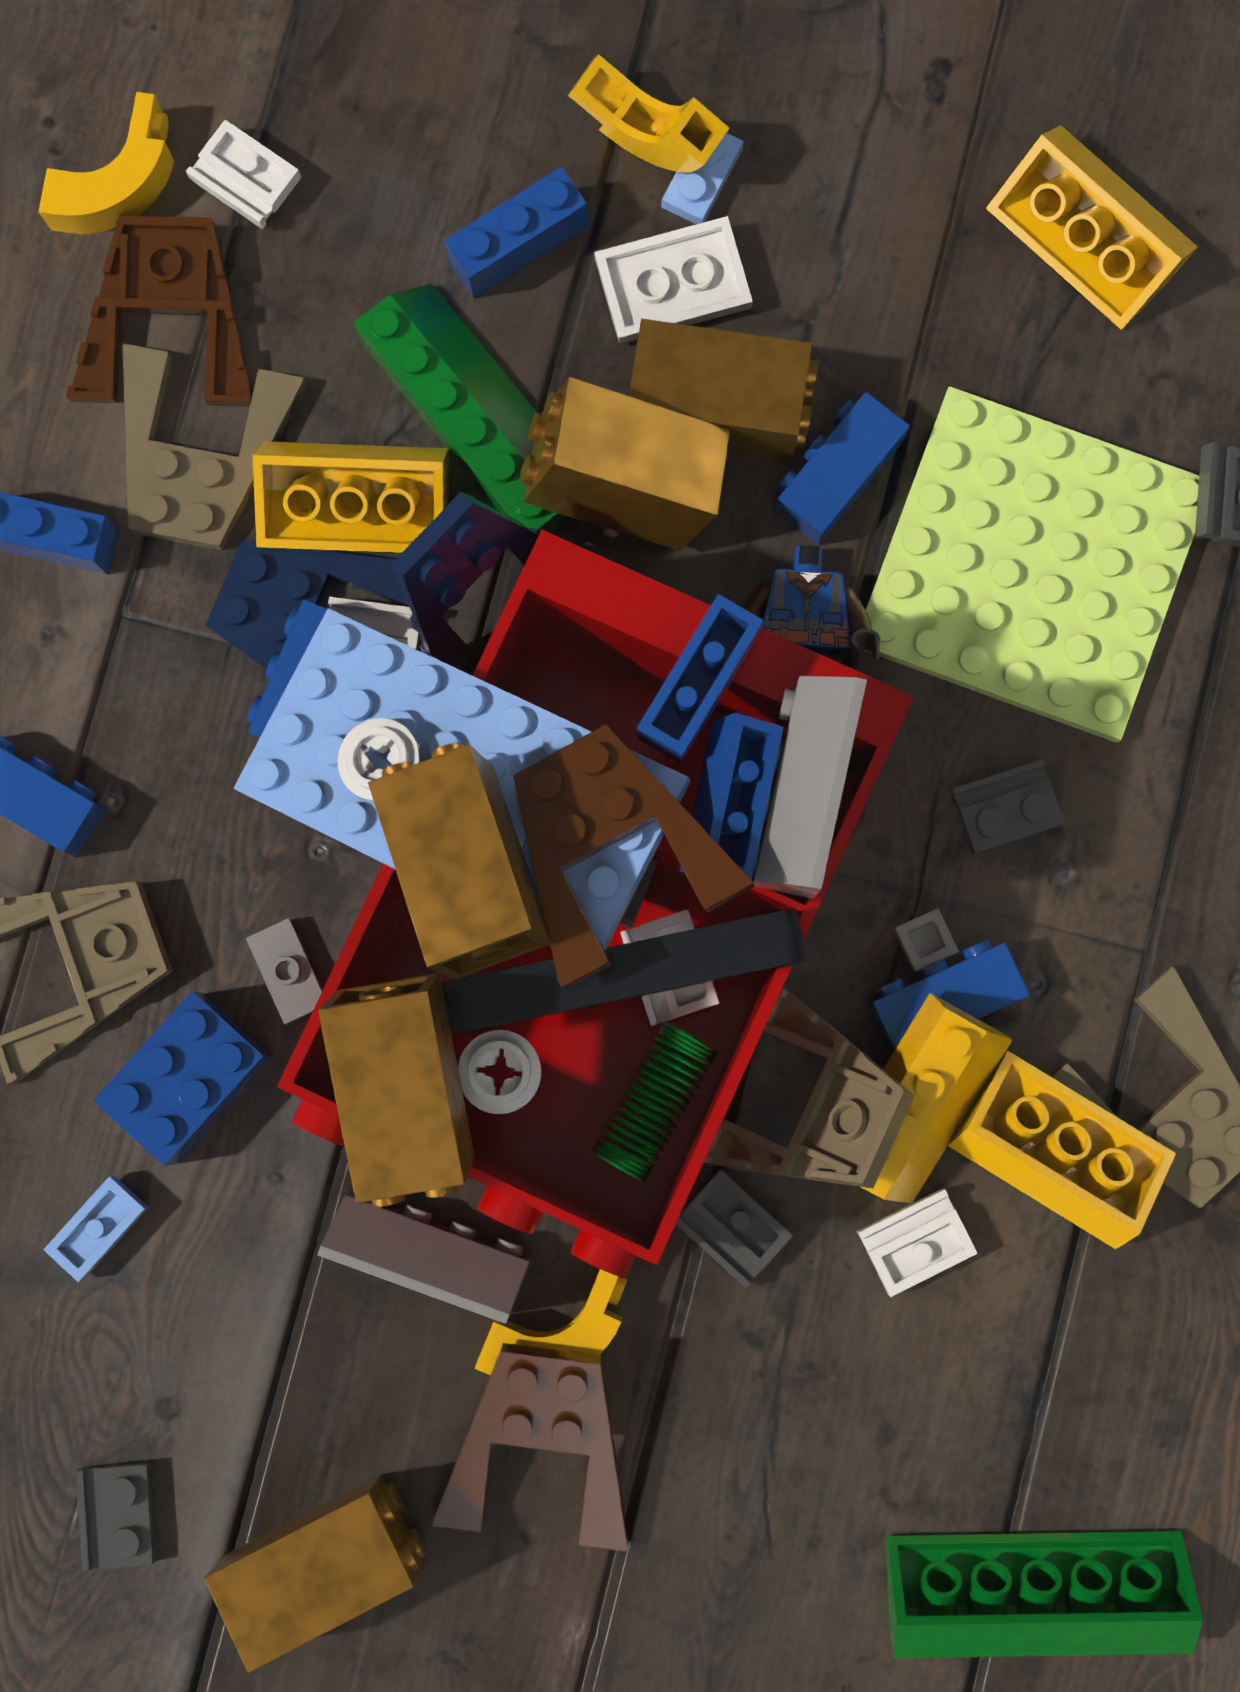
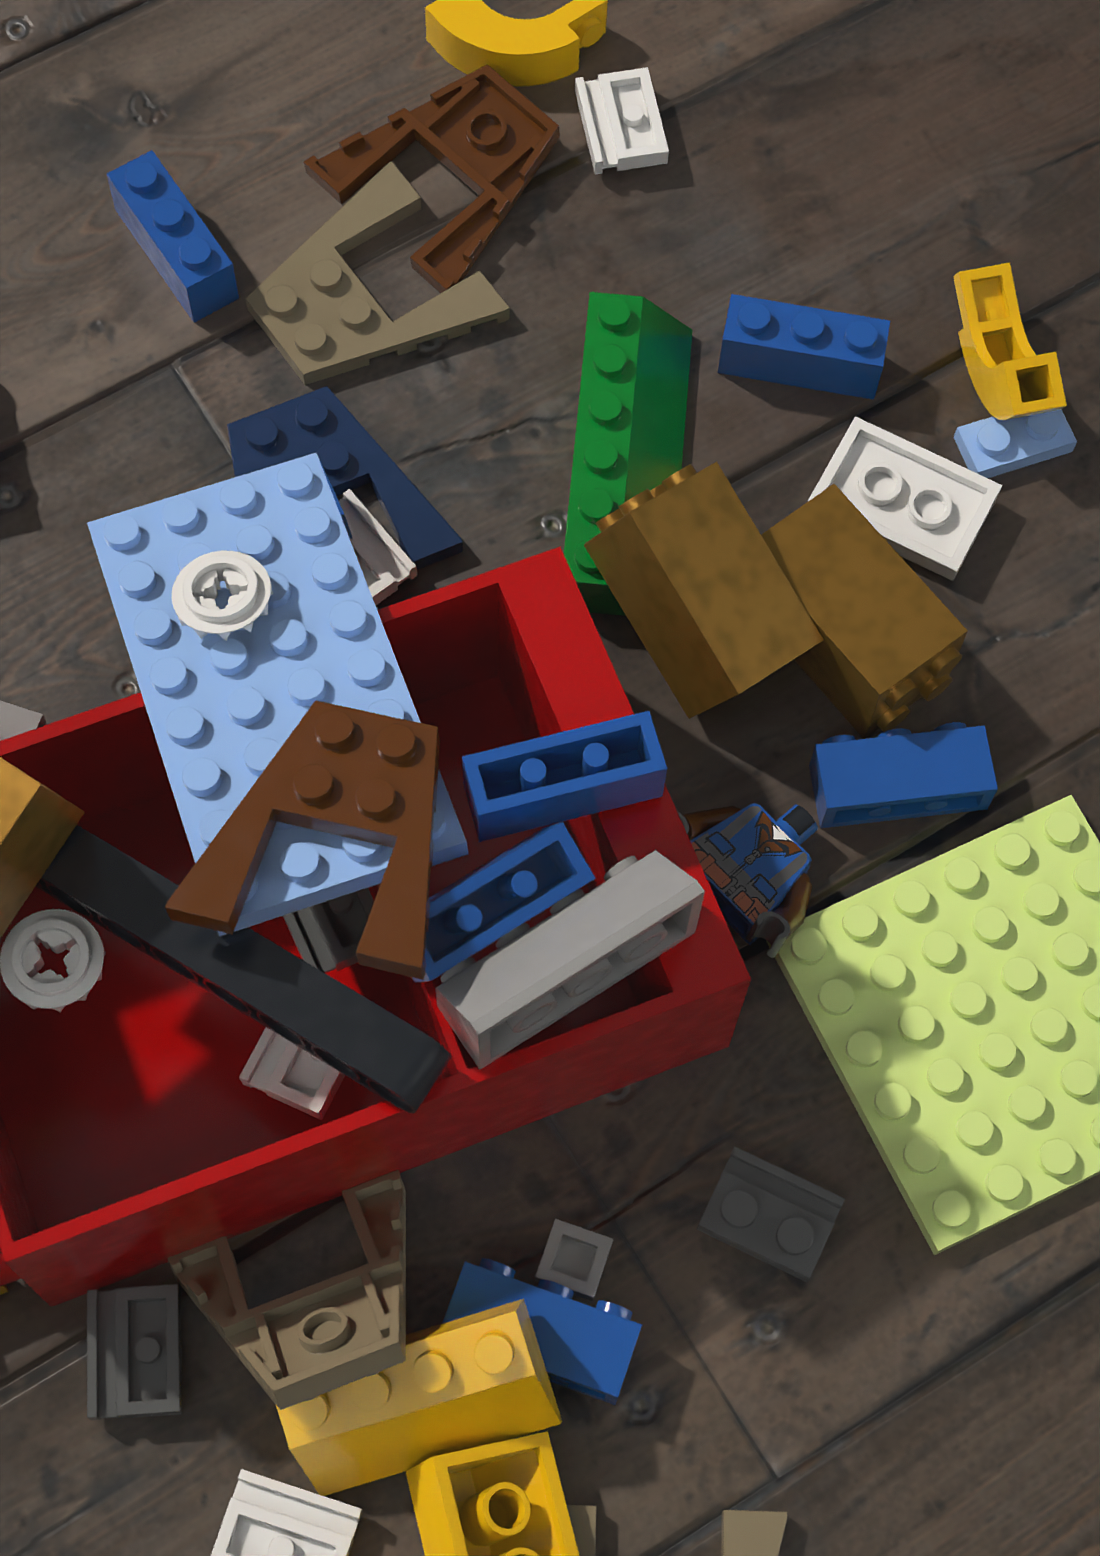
camera: 35 degrees right, 15 degrees down
yellow slope [252,441,449,553] -> none
pearl gold brick [368,743,550,980] -> none
dark blue wing [391,492,541,670] -> none
green piece [591,1021,718,1182] -> none

